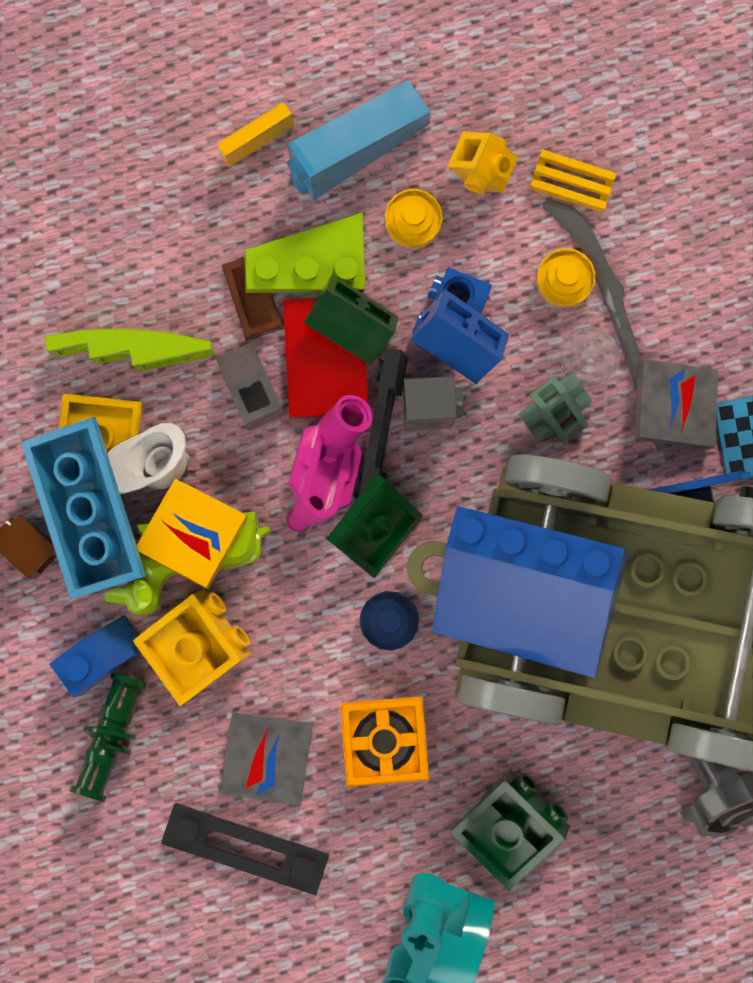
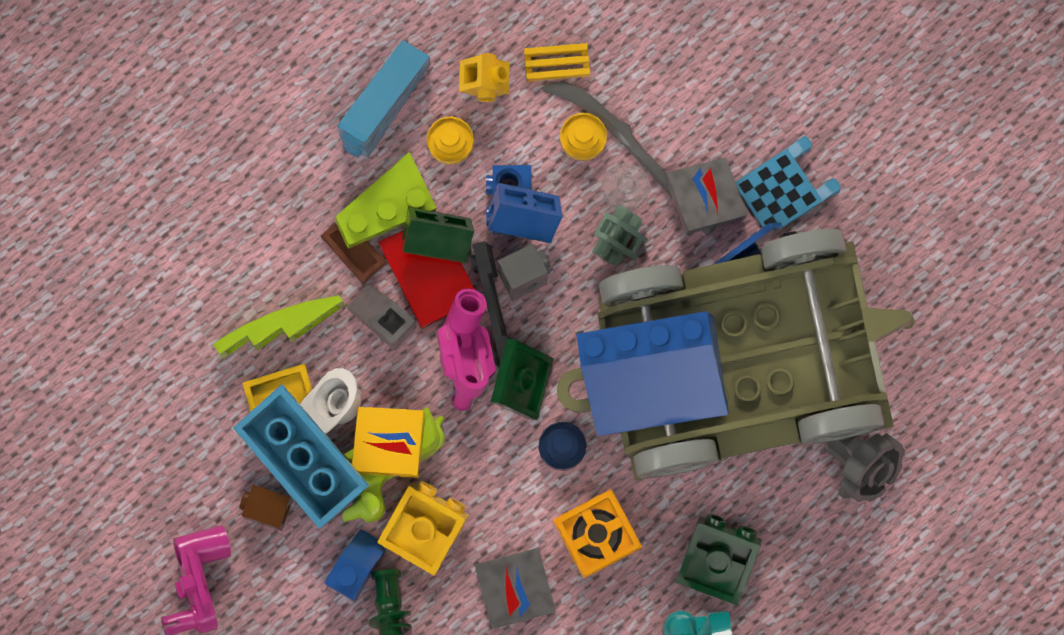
camera: 25 degrees left, 5 degrees down
yellow tile [218,103,294,167] -> none

